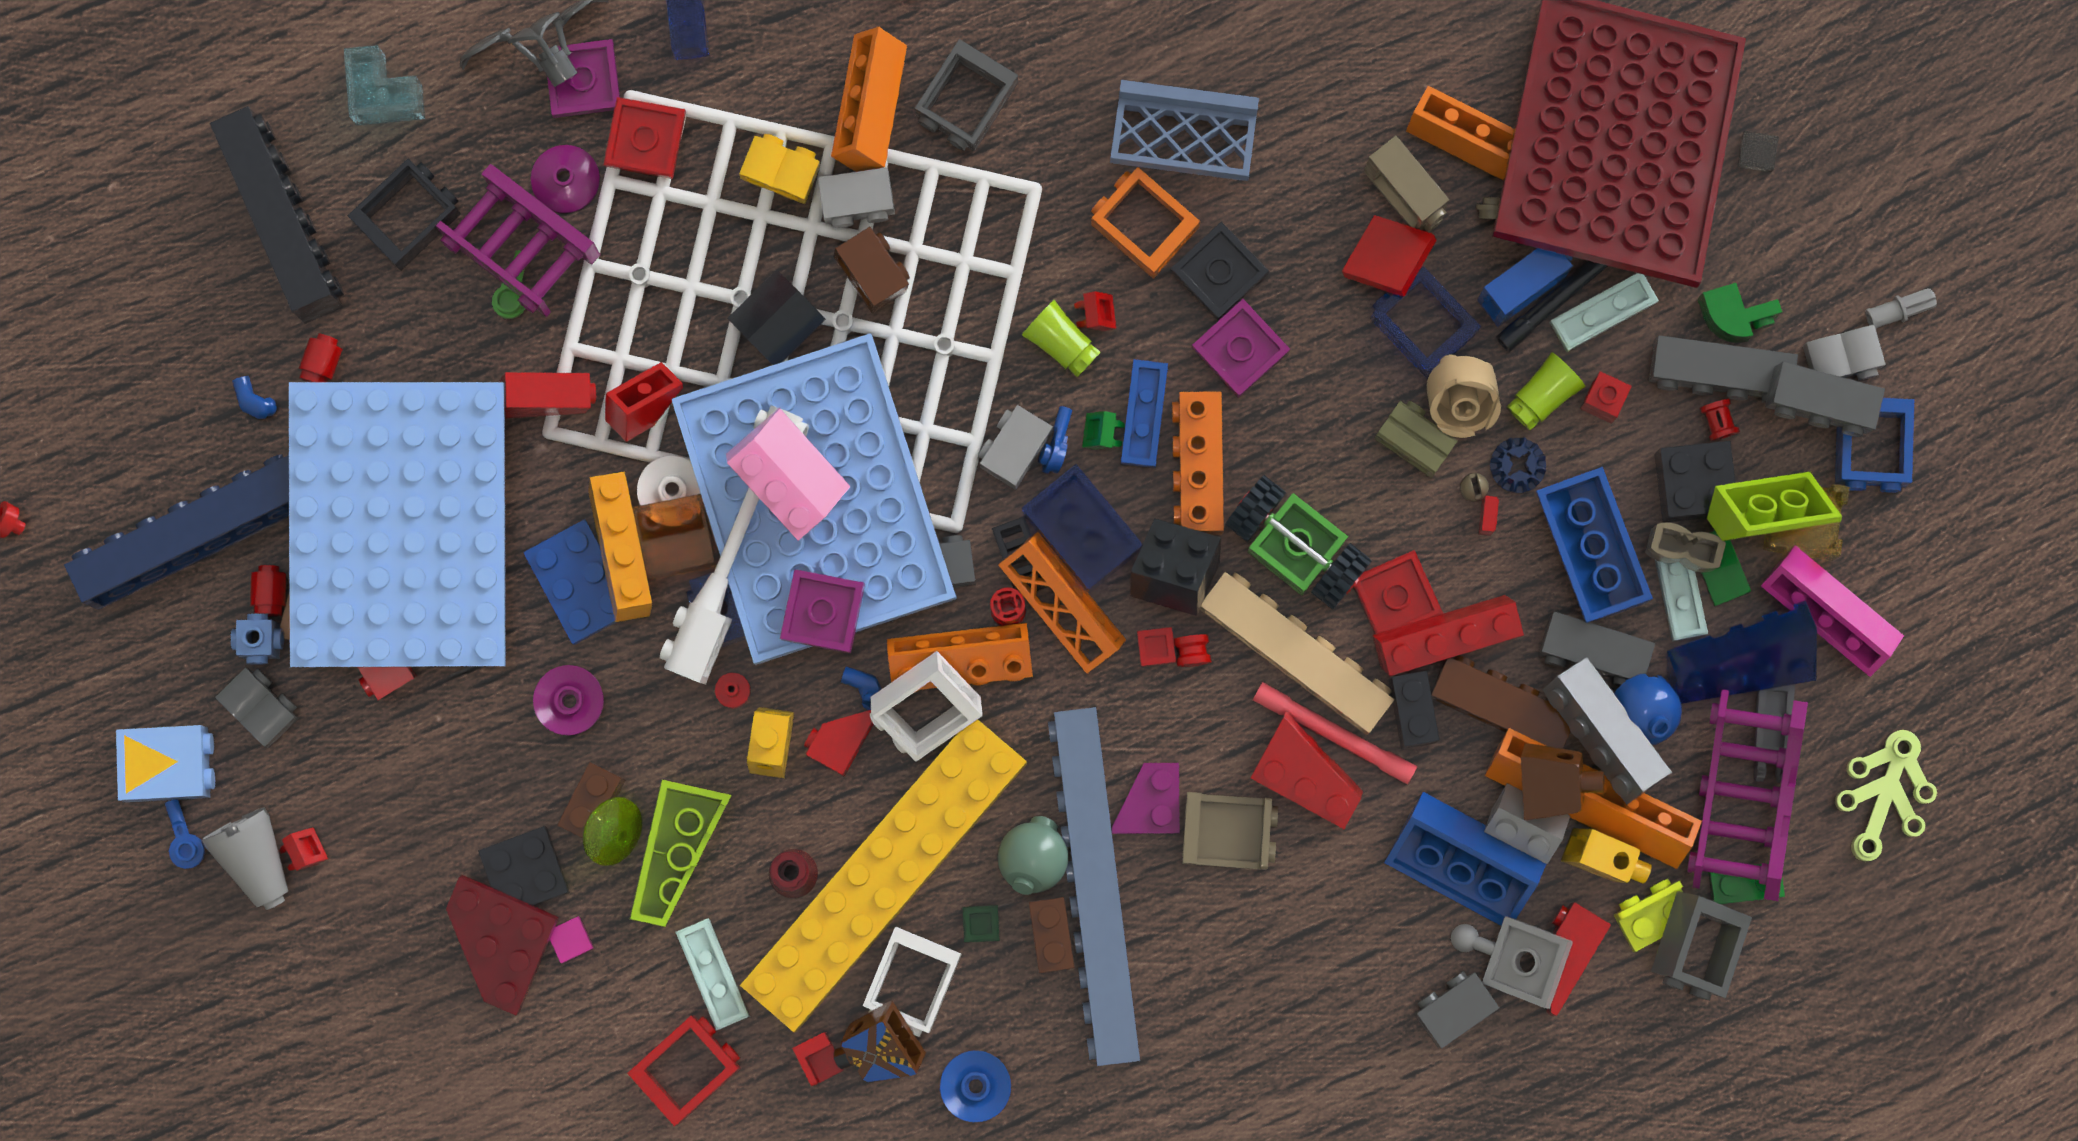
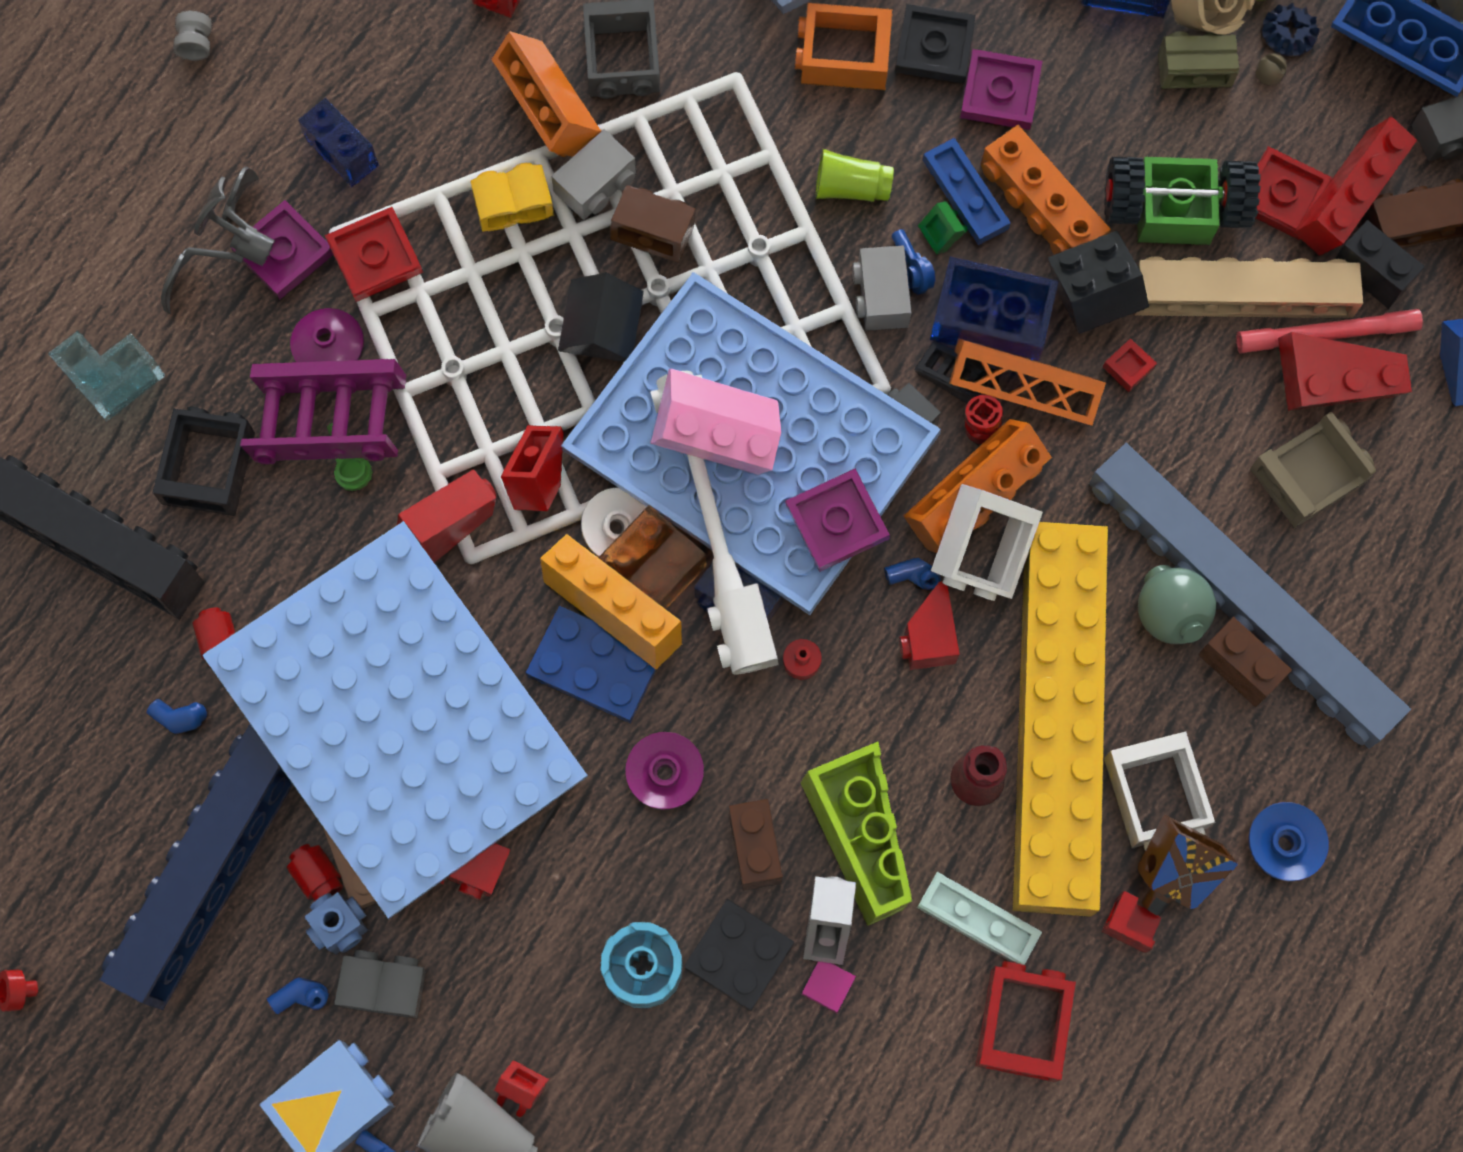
camera: 40 degrees left, 10 degrees down
dark red plate [446,875,559,1016] -> none
clear neon green dish [583,797,642,866] -> none
yellow torso [747,707,794,778] -> none
dark green tile [962,905,1000,943] -> none
red tile [1074,291,1116,331] -> none
magenta wing [1111,763,1180,834] -> none
red wheel [1174,634,1212,667] -> none
red tile [1478,496,1499,536] -> none
none -> blue arm [267,977,328,1015]
none -> medium azure brick [601,922,683,1008]
none -> light grey brick [803,876,856,965]

